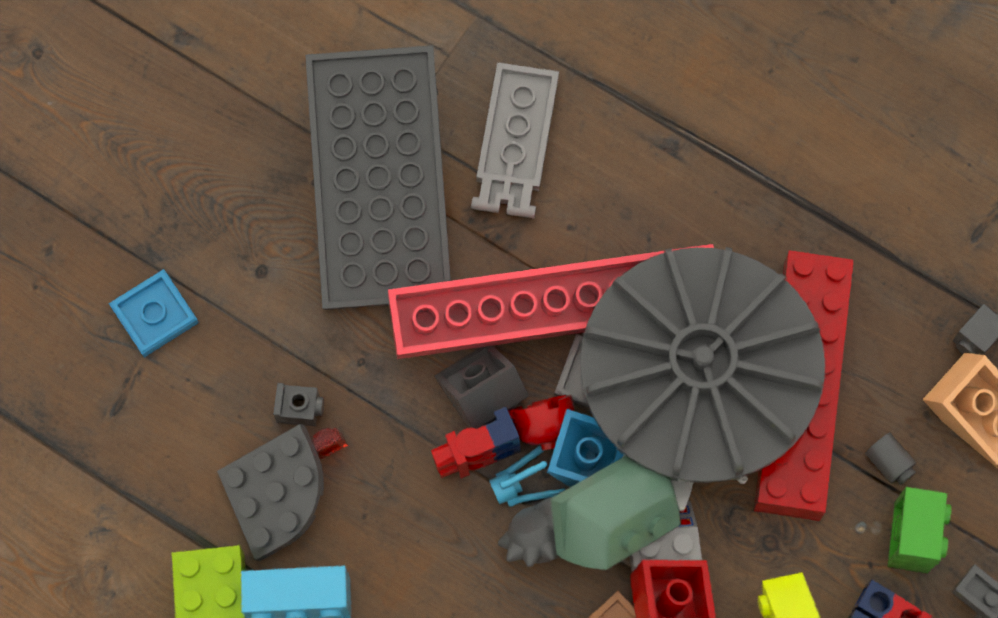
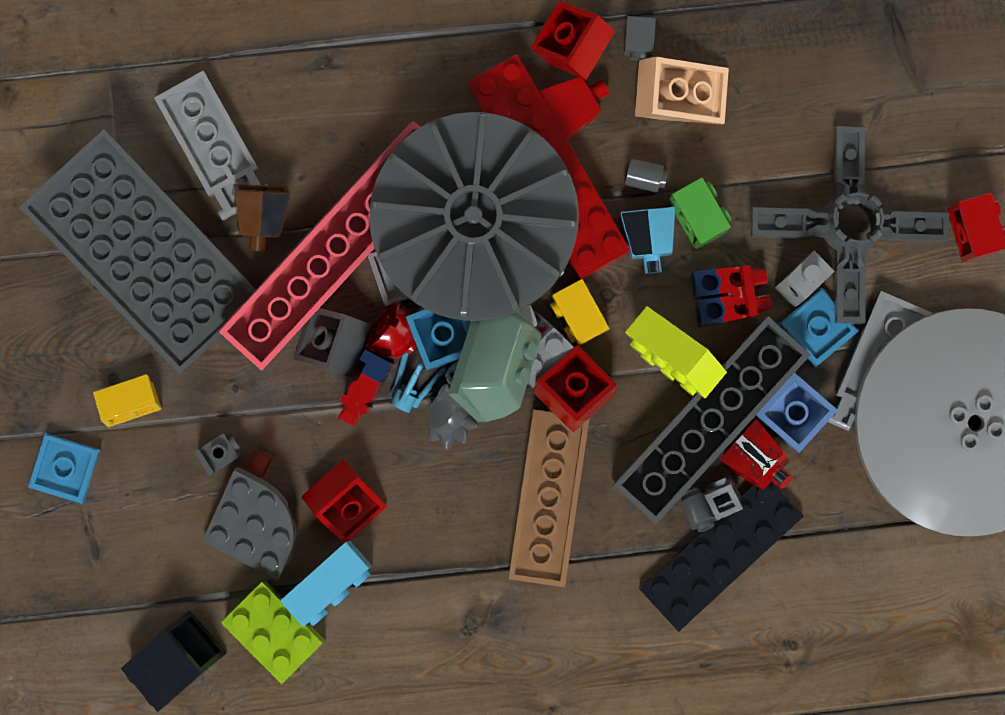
camera: 40 degrees left, 15 degrees up
none -> yellow hinge [93,374,162,427]
none -> black slope [121,610,227,712]
none -> reddish brown torso [233,184,290,251]
none -> red slope [301,459,387,543]
none -> red brick [530,0,616,80]
none -> red torso [539,77,610,141]
none -> yellow brick [550,279,610,346]
none -> torso [619,207,675,274]

